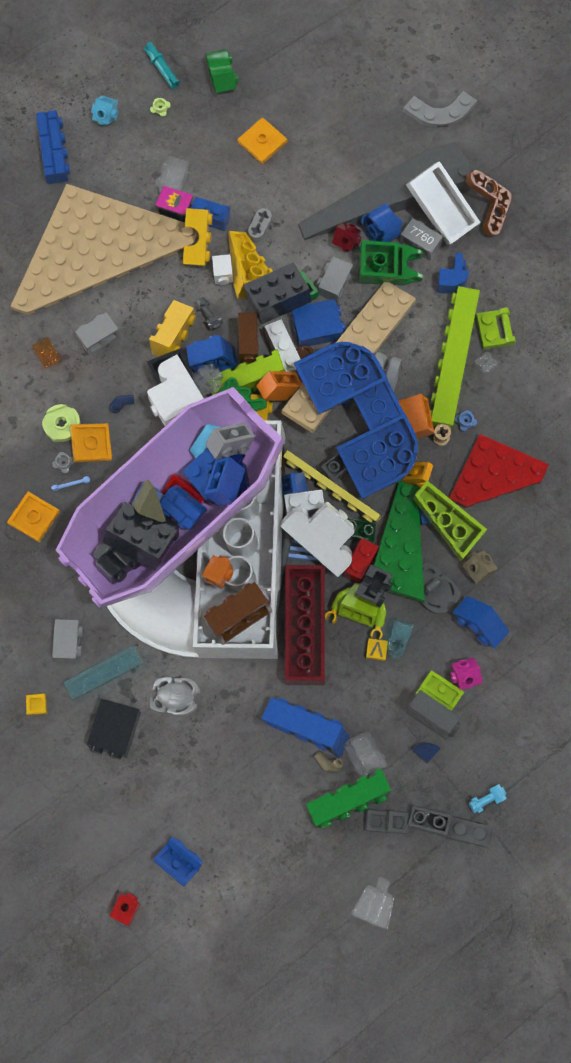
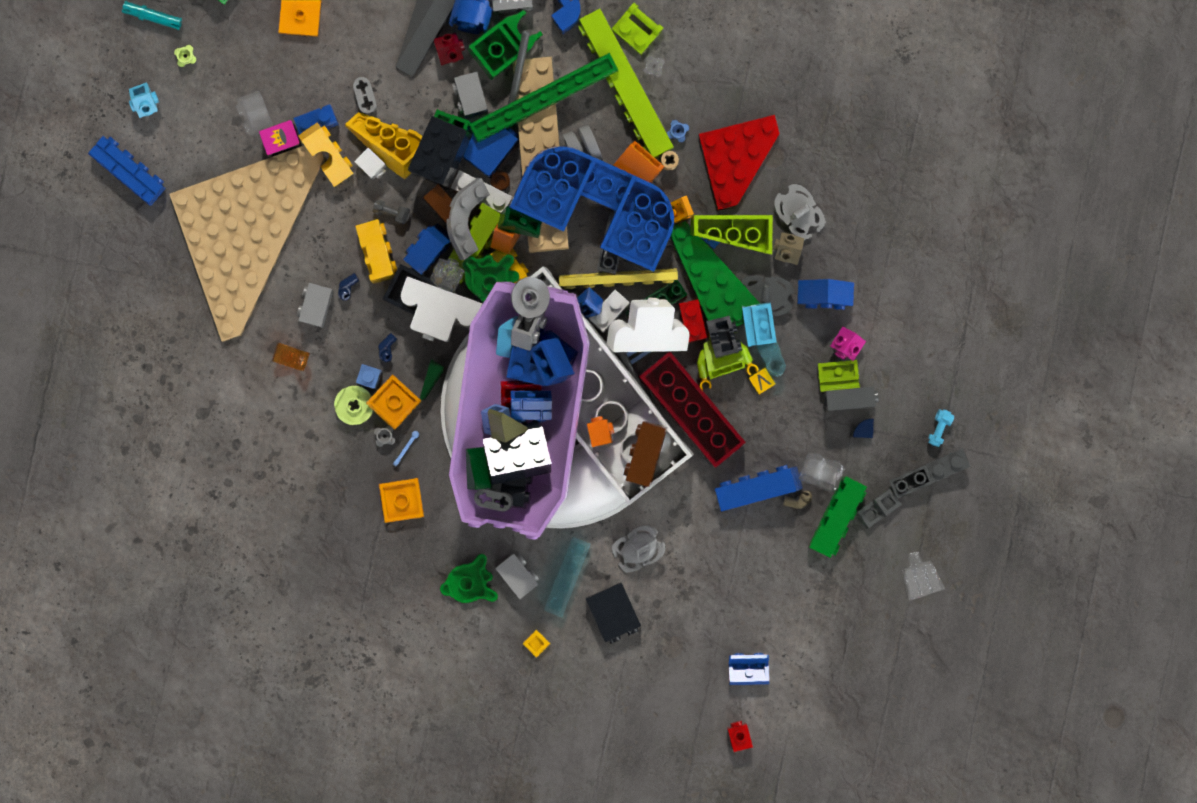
camera: 40 degrees left, 15 degrees up
none -> dark blue arm [338,273,360,301]
none -> medium blue brick [356,364,383,390]
none -> dark green slope [420,359,445,401]
none -> green tile [440,554,498,603]
none -> light grey plate [447,178,490,260]
none -> dark green slope [466,447,491,490]
none -> green tile [469,53,619,143]
none -> dark grey beam [474,489,513,511]
none -> dark green slope [498,206,542,238]
none -> dark grey piece [508,31,530,125]
none -> light grey dish [511,277,550,318]
none -> medium azure plate [742,302,776,347]
none -> light grey shield [774,184,826,240]

